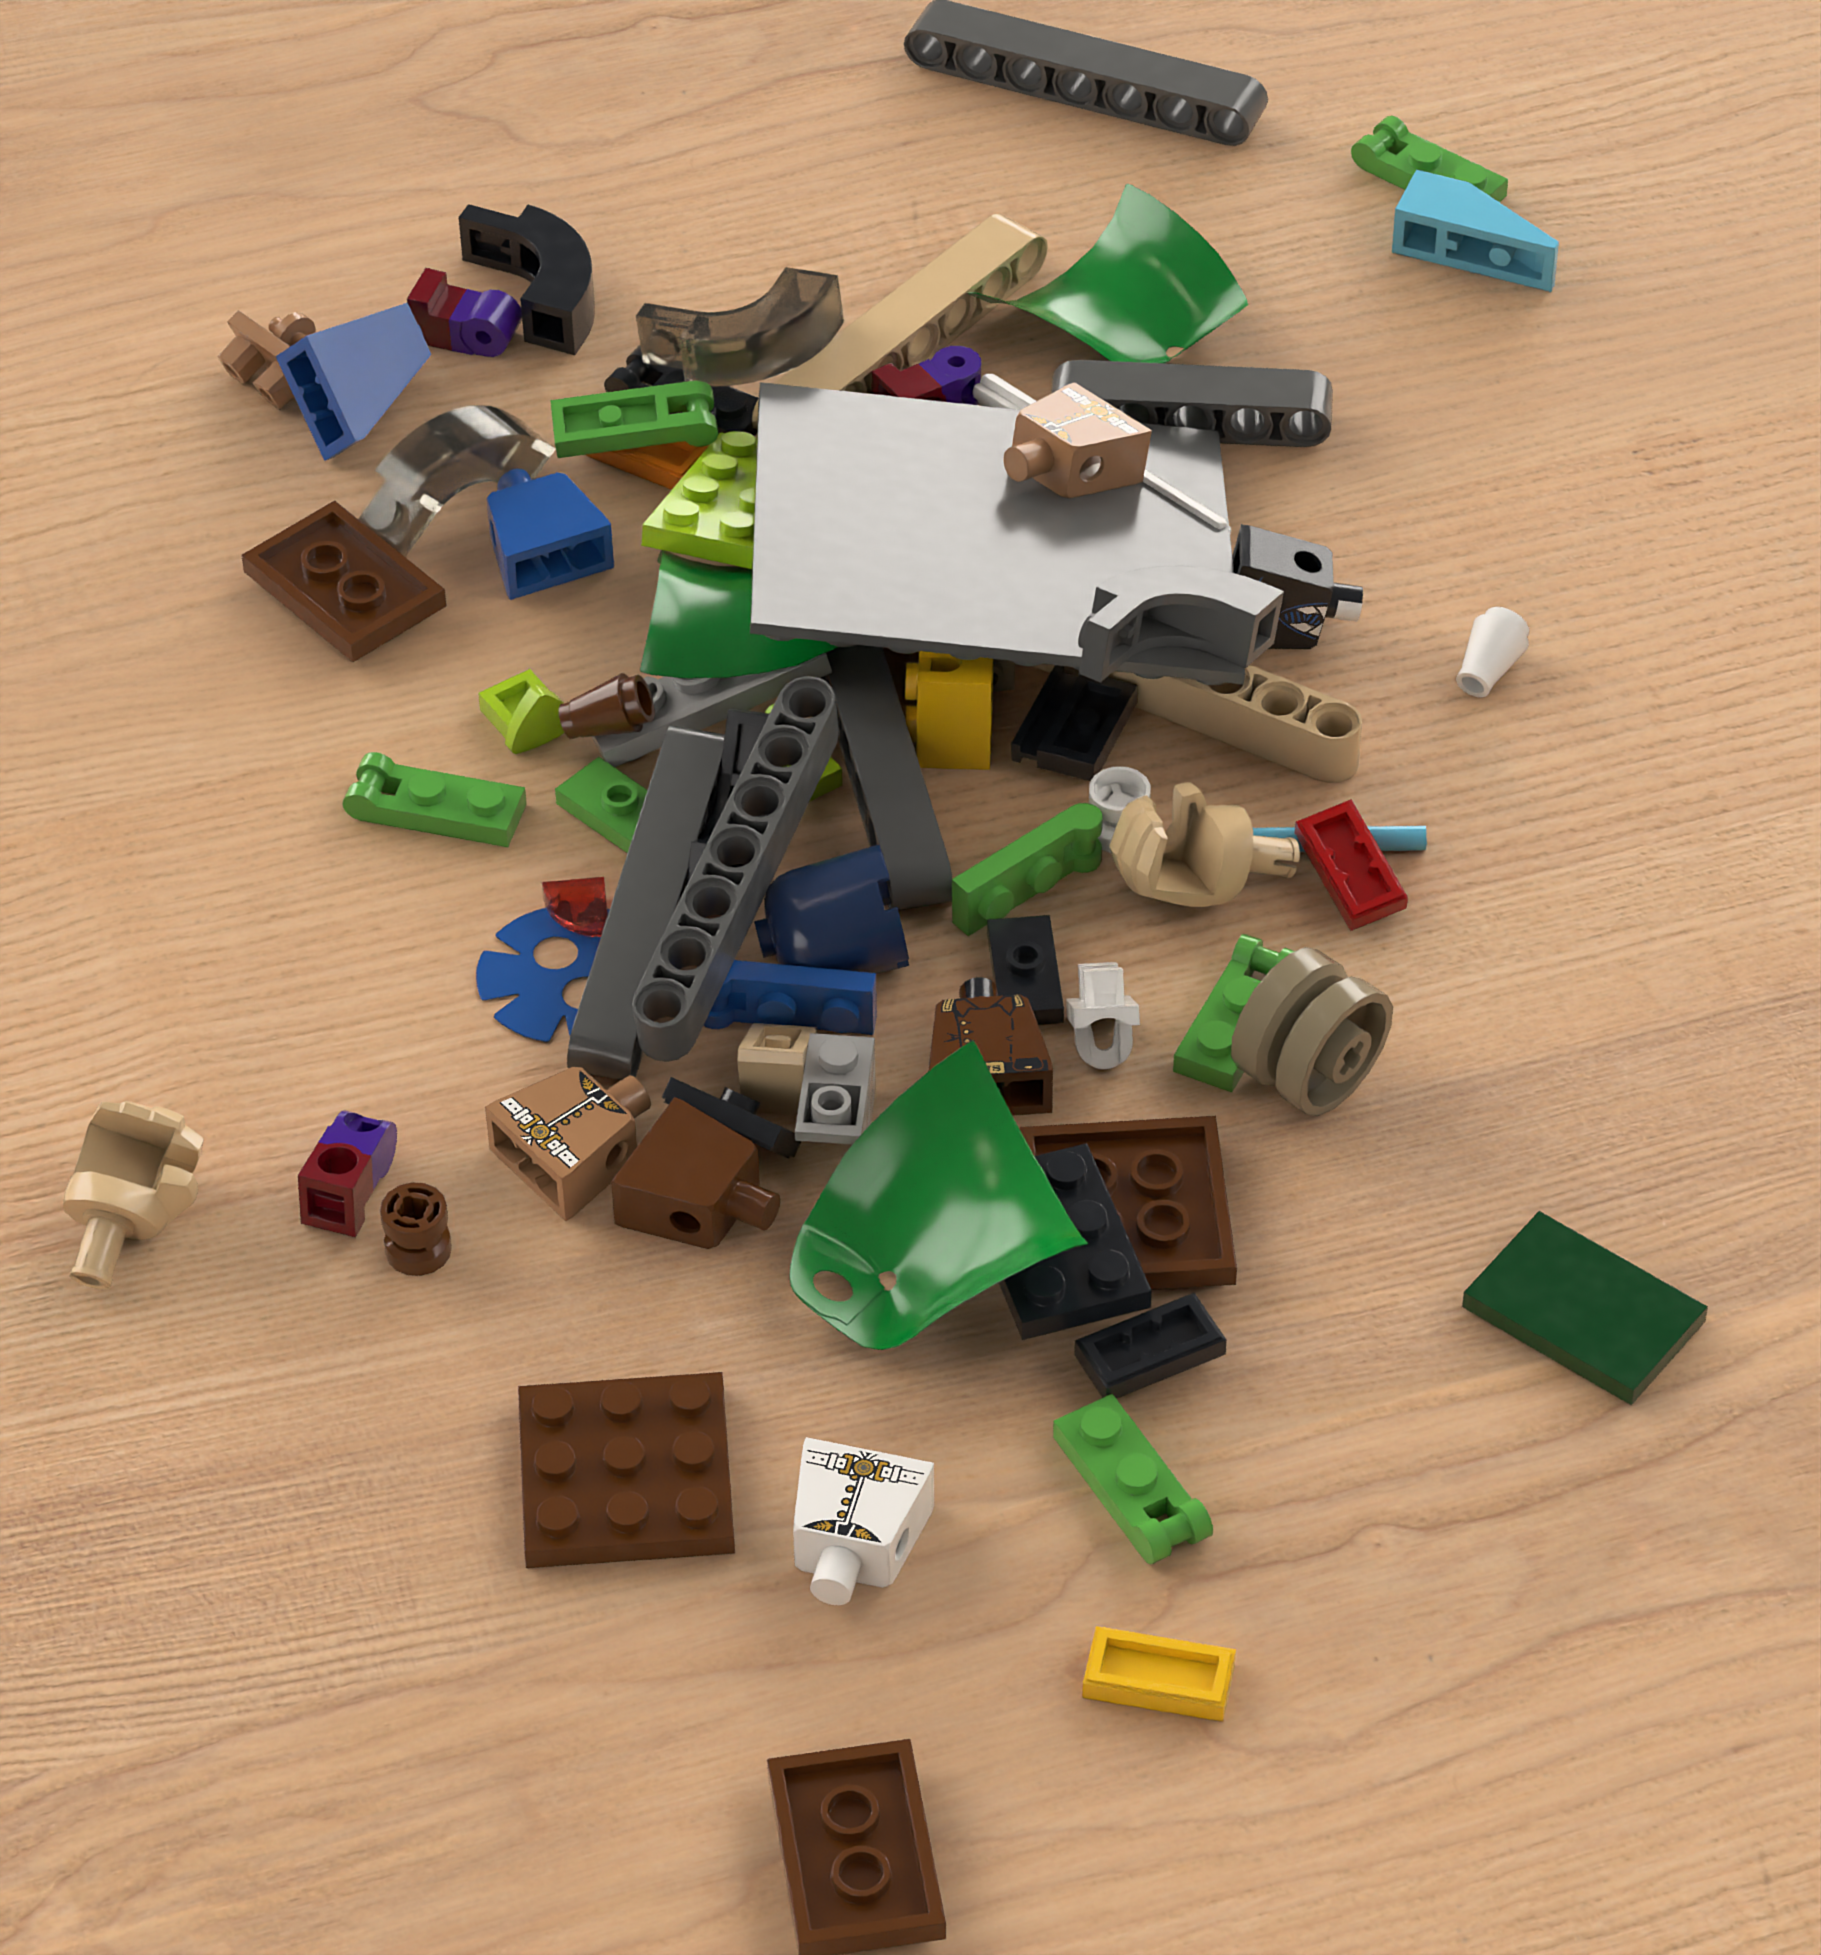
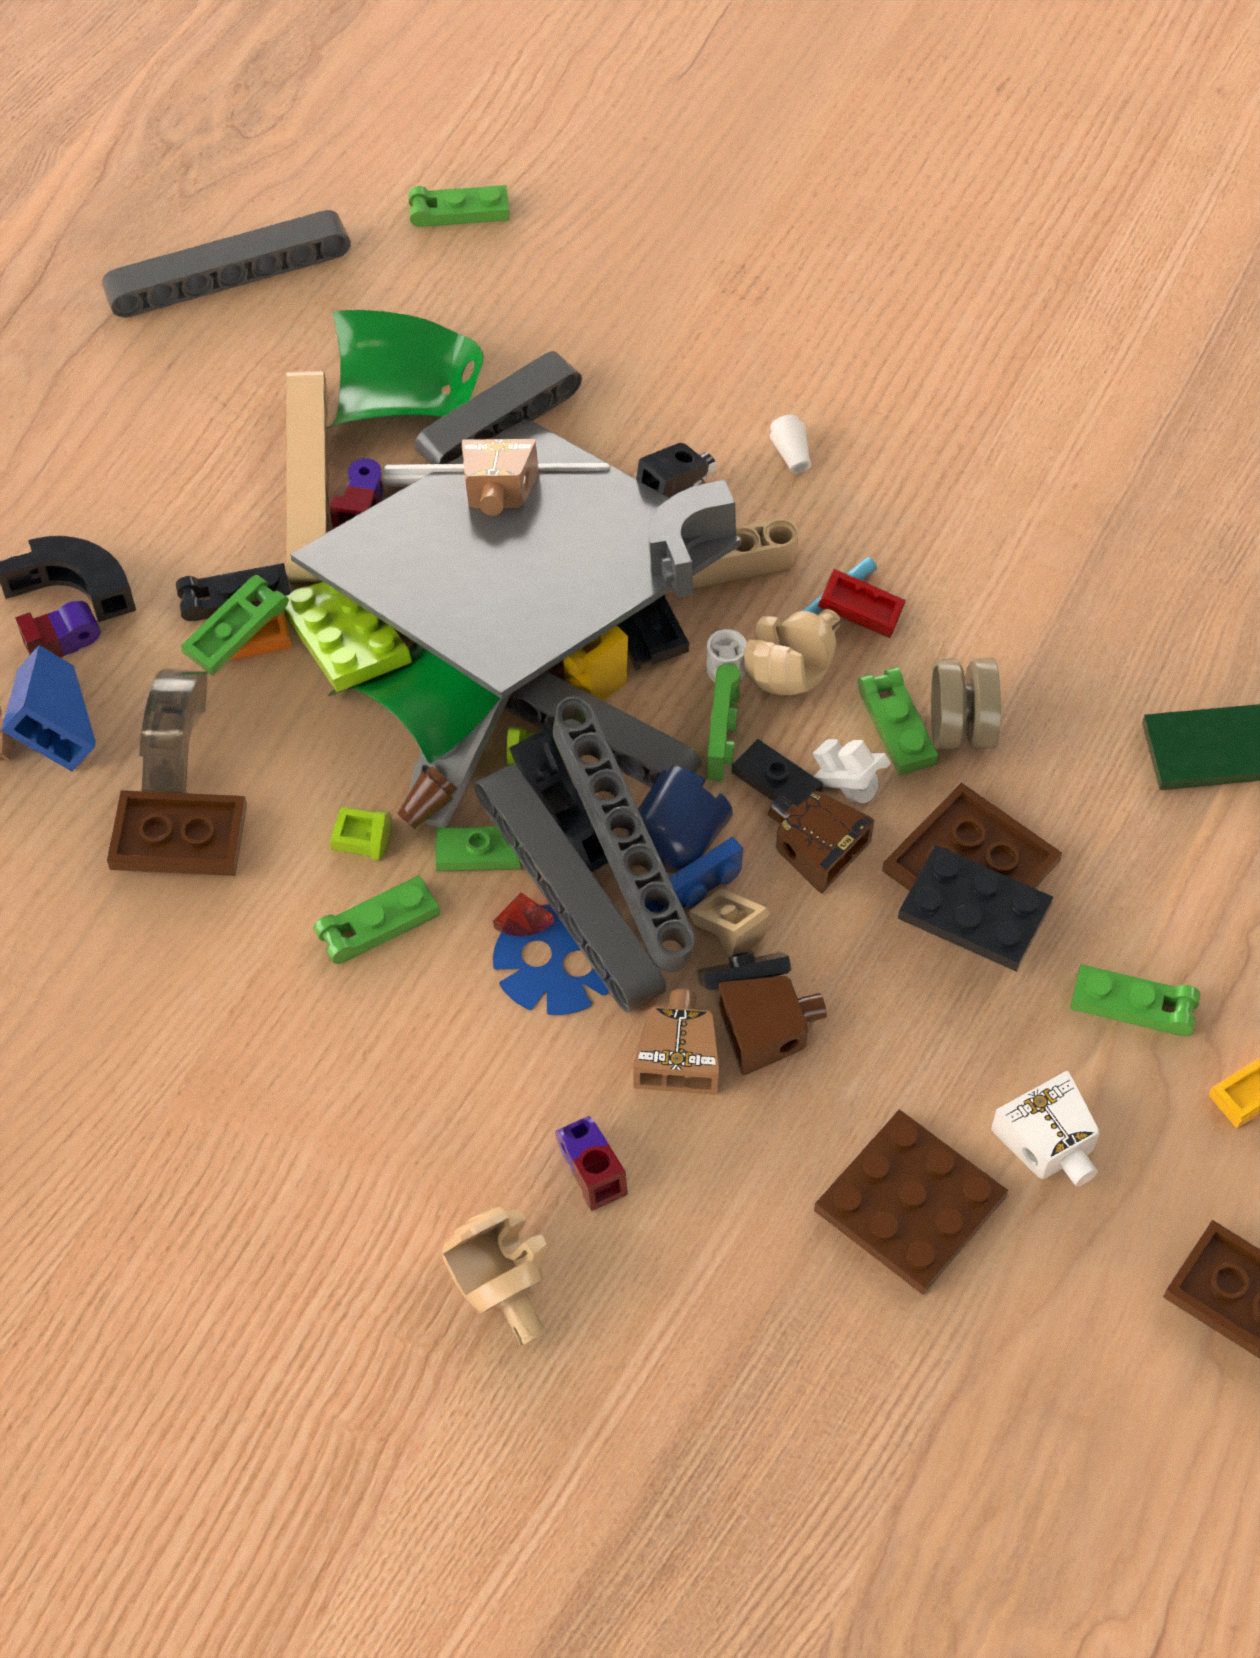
camera: 45 degrees left, 10 degrees up
reddish brown wheel [380,1182,452,1276] -> none
blue torso [486,469,614,600] -> none
clear smoke arch [636,267,844,387] -> none
green piece [789,1040,1088,1350] -> none
light grey slope [795,1033,876,1144] -> none
black plate [1074,1293,1227,1399] -> none
medium azure slope [1392,170,1559,292] -> none

